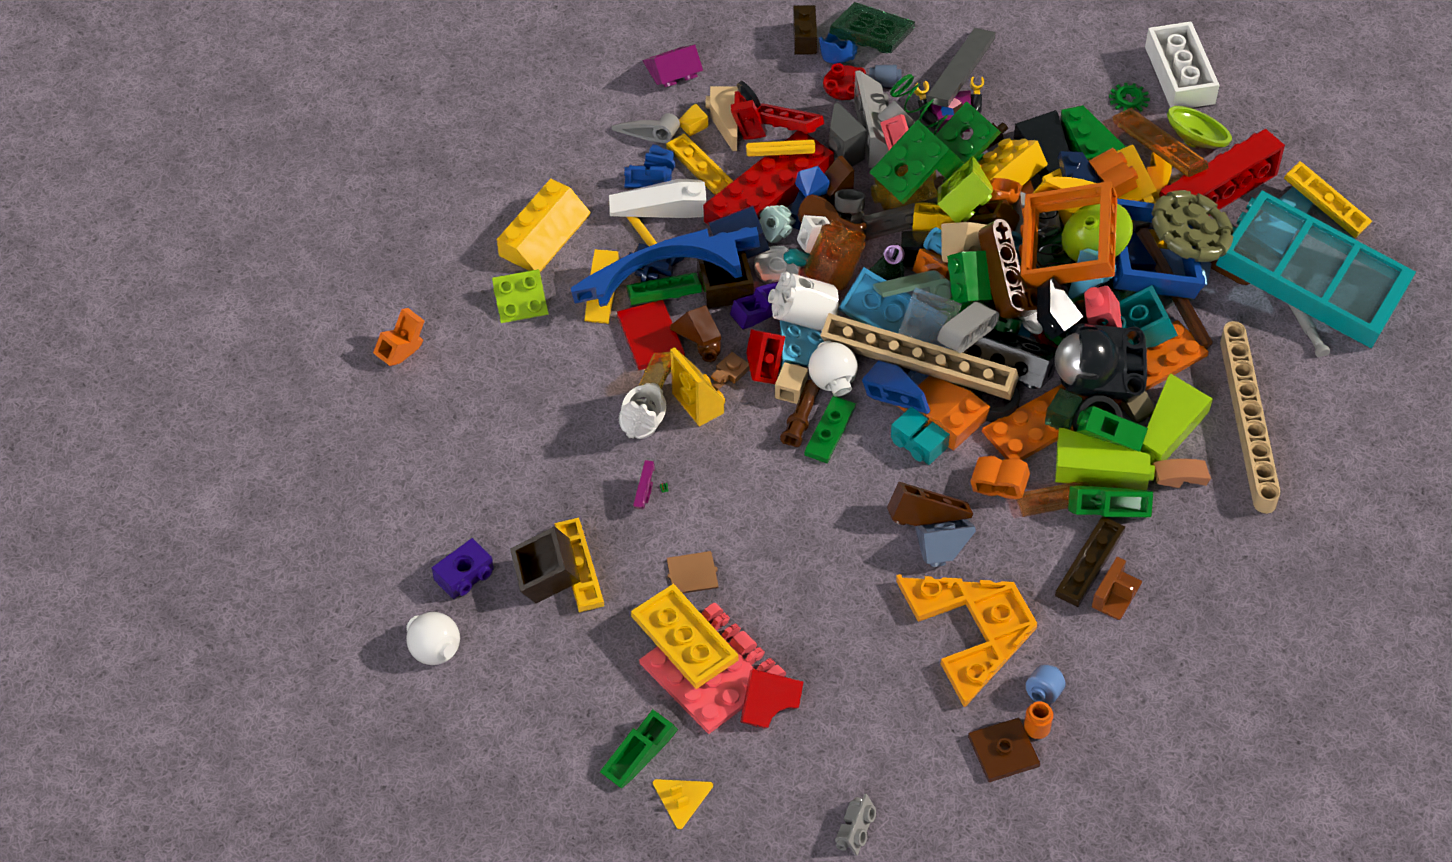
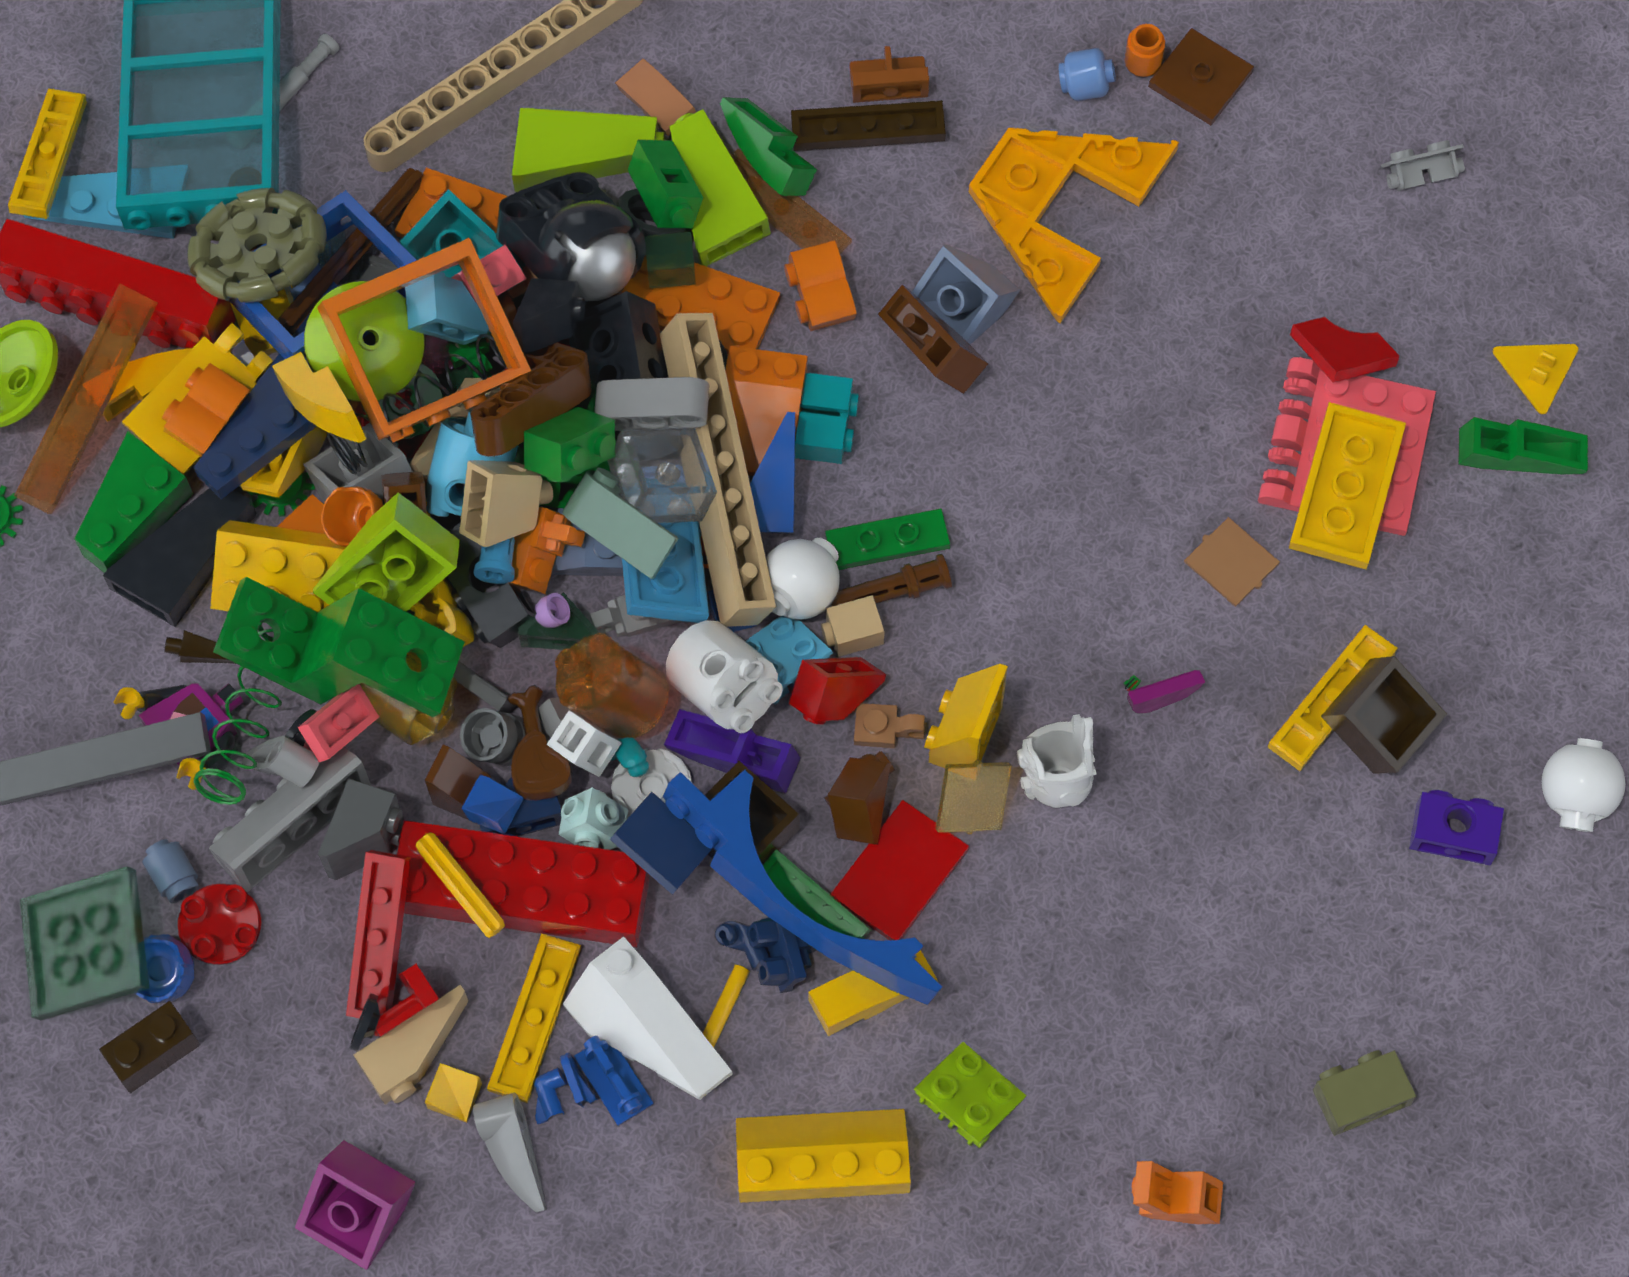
camera: 125 degrees left, 15 degrees up
none -> olive brick [1313,1050,1416,1136]

